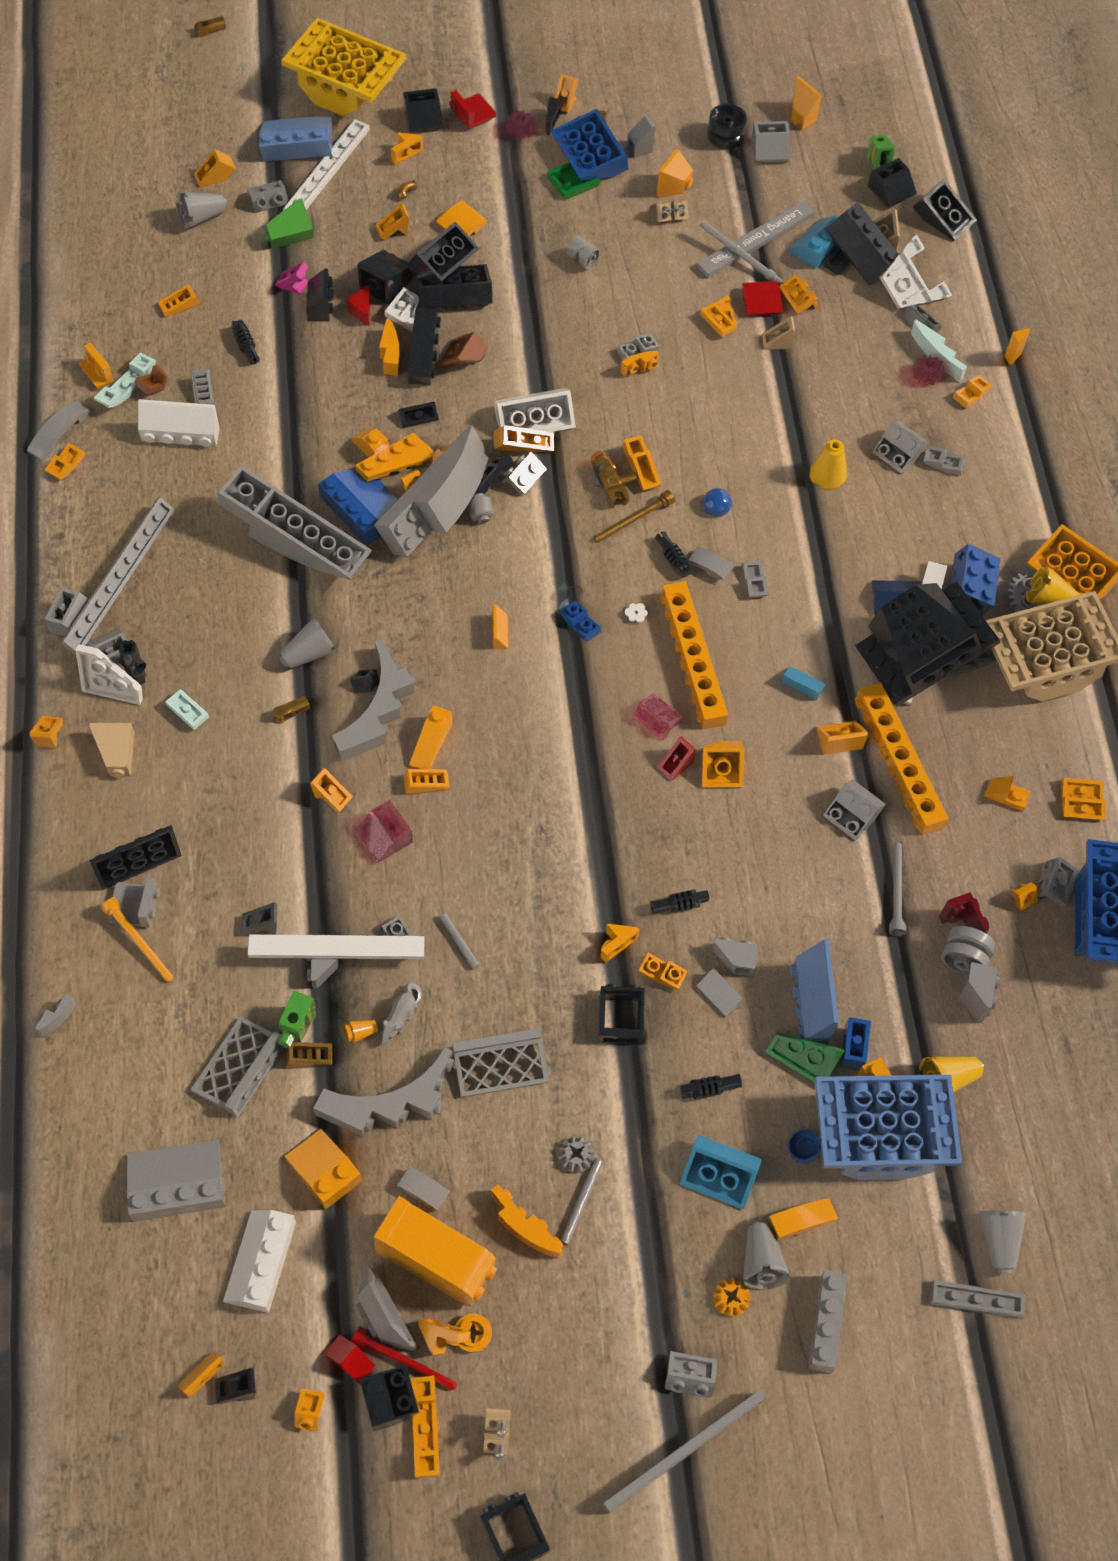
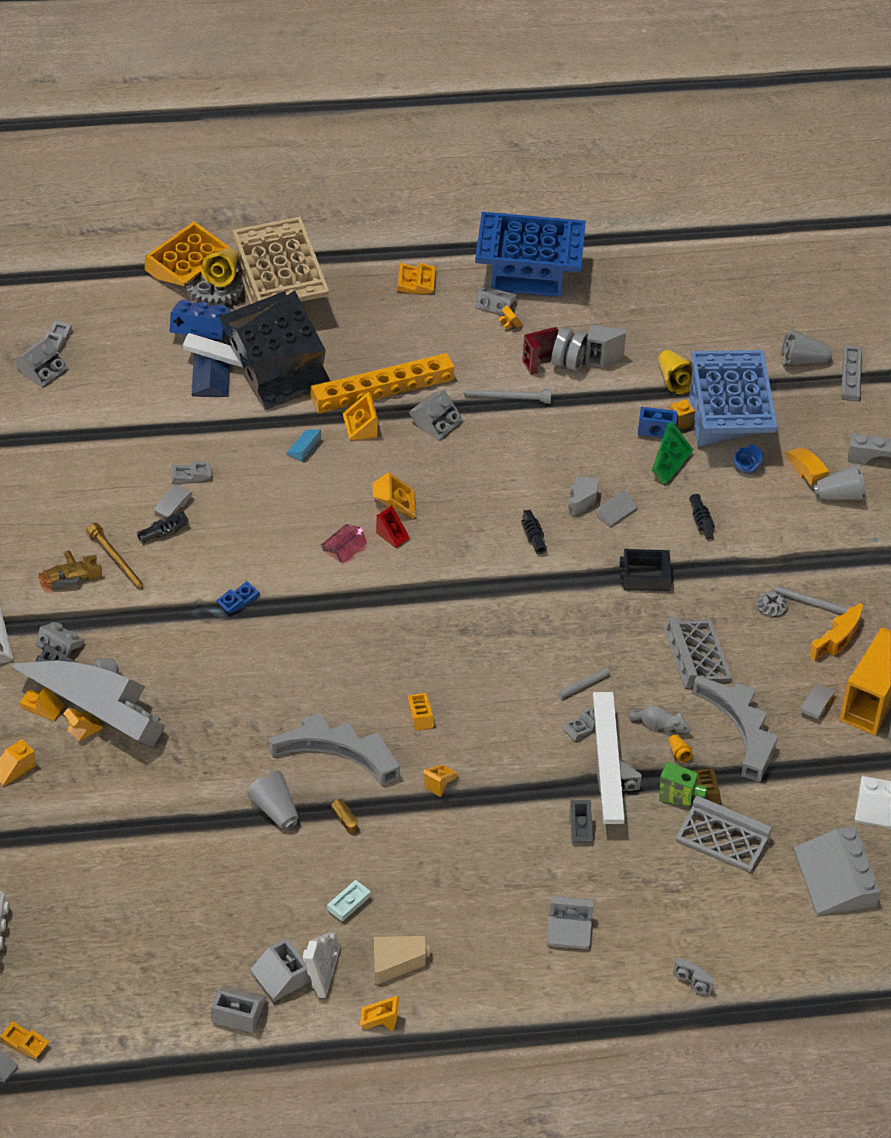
camera: 90 degrees left, 15 degrees down
light grey plate [60,497,175,656] -> none
black slope [89,825,182,891] -> none
light orange piece [101,897,173,982] -> none
black piece [119,640,146,685] -> none
light grey slope [217,465,372,580] -> none
light orange slope [284,1129,362,1210] -> none
blue slope [318,468,398,546] -> none
black slope [350,669,380,693] -> none
light orange wing [355,433,435,482] -> none
clear pink slope [355,800,413,863] -> none
light orange slope [409,705,453,769] -> none
light orange slope [492,605,508,649] -> none
light orange slope [494,426,554,452] -> none
light orange slope [600,924,640,963] -> none
light orange slope [622,435,661,491] -> none
white plant [625,603,648,623] -> none
light orange slope [636,952,687,990] -> none
light orange brick [660,581,728,729] -> none
dark azure slope [680,1134,762,1210] -> none
blue hair [702,488,732,516] -> none
light orange gear [713,1278,751,1317] -> none
medium blue slope [790,939,839,1045] -> none
yellow cone [809,440,847,490] -> none
light orange slope [984,776,1031,812] -> none

